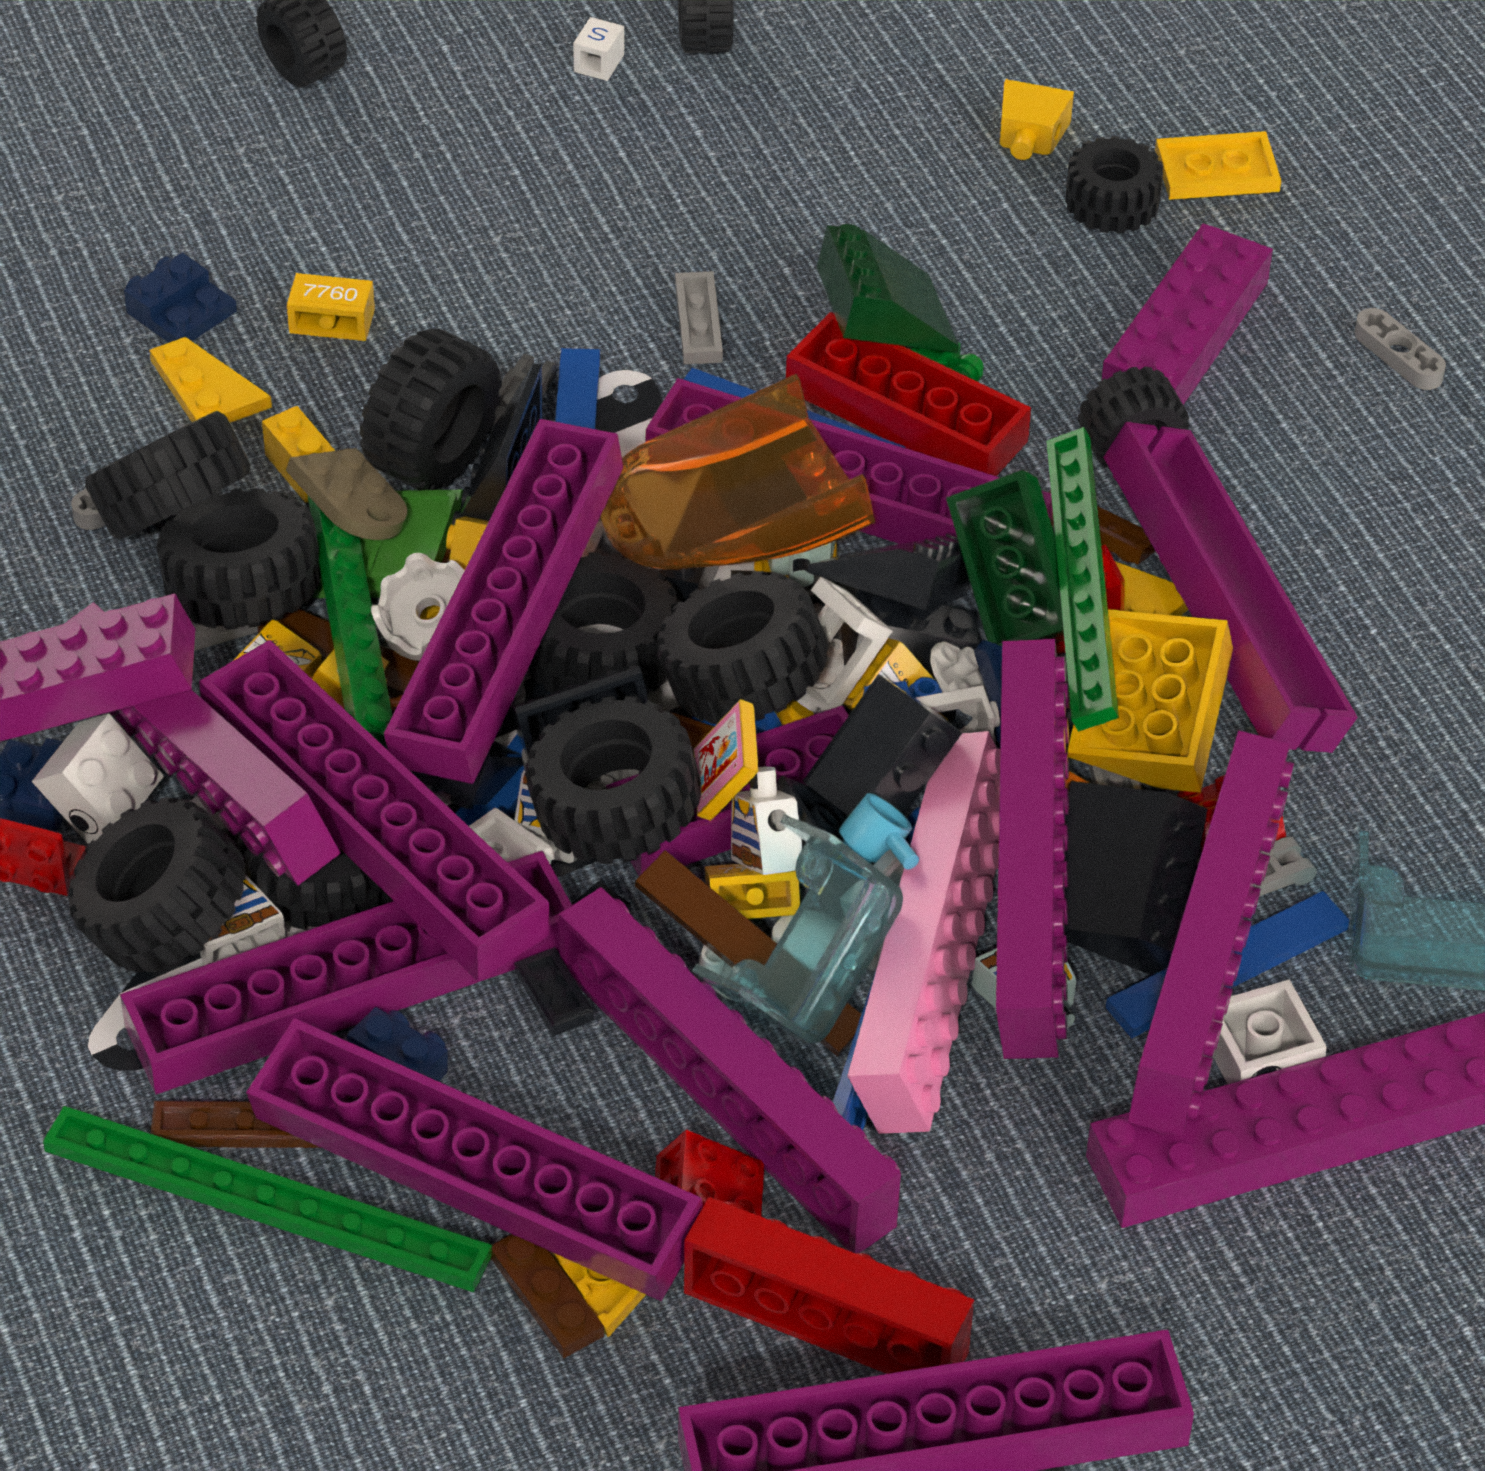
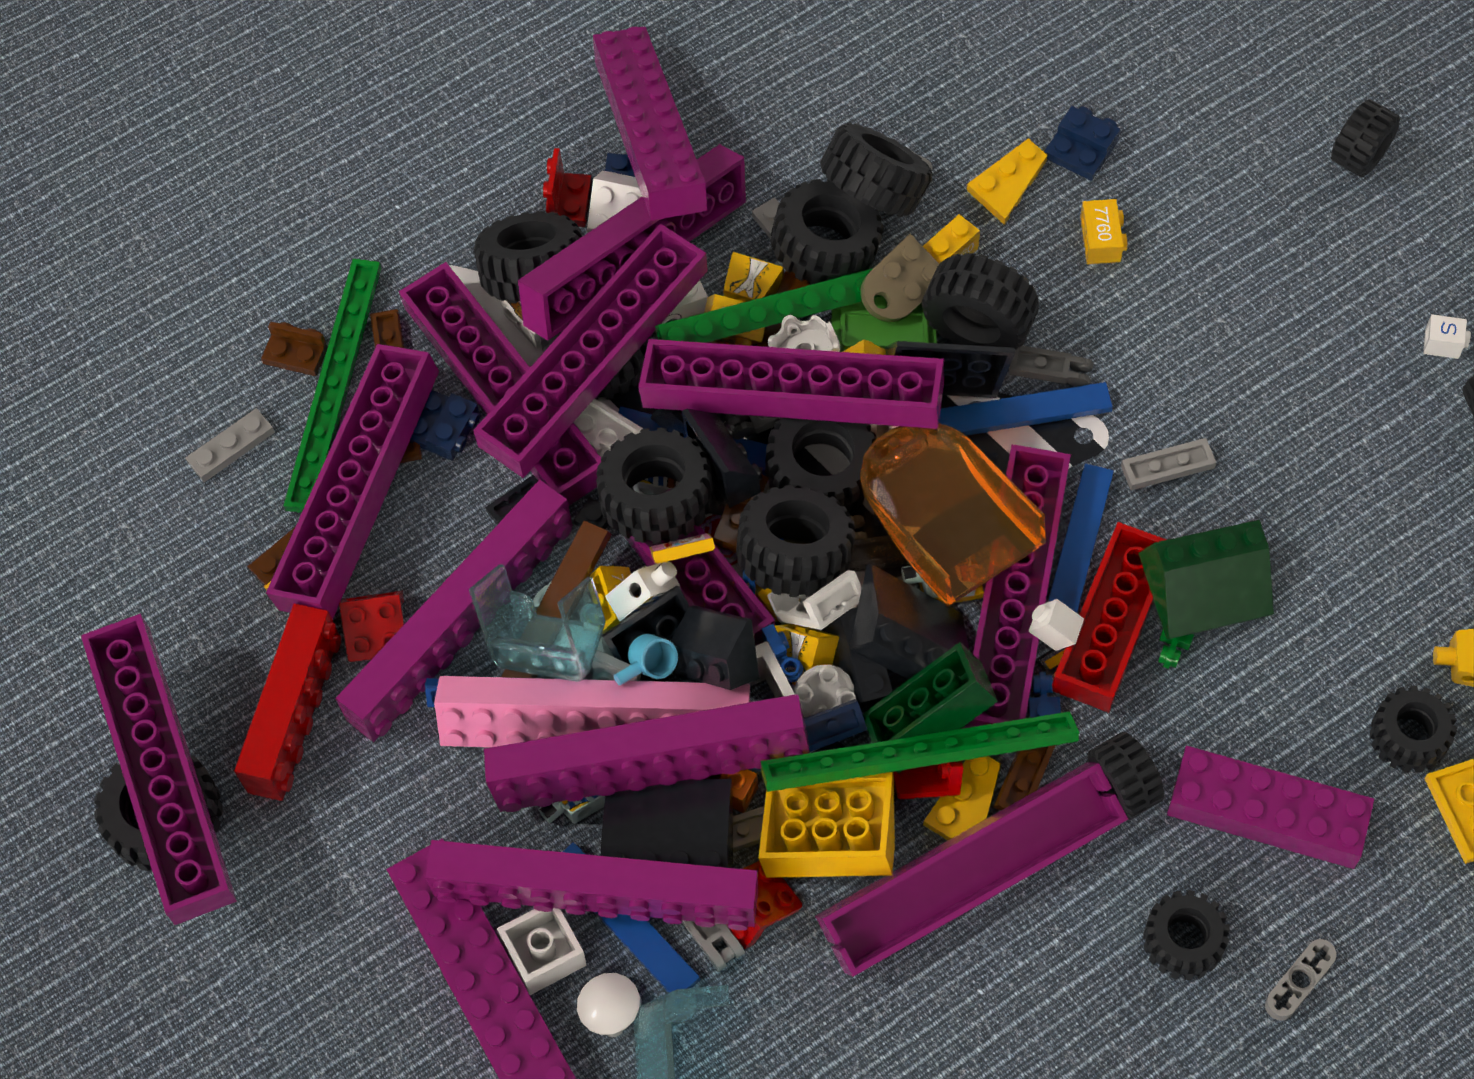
camera: 85 degrees right, 15 degrees up
none -> light grey plate [185,408,275,482]
none -> reddish brown bracket [261,322,328,376]
none -> white dish [577,973,642,1037]
none -> white brick [1029,599,1084,651]
none -> black tyre [1143,890,1230,980]

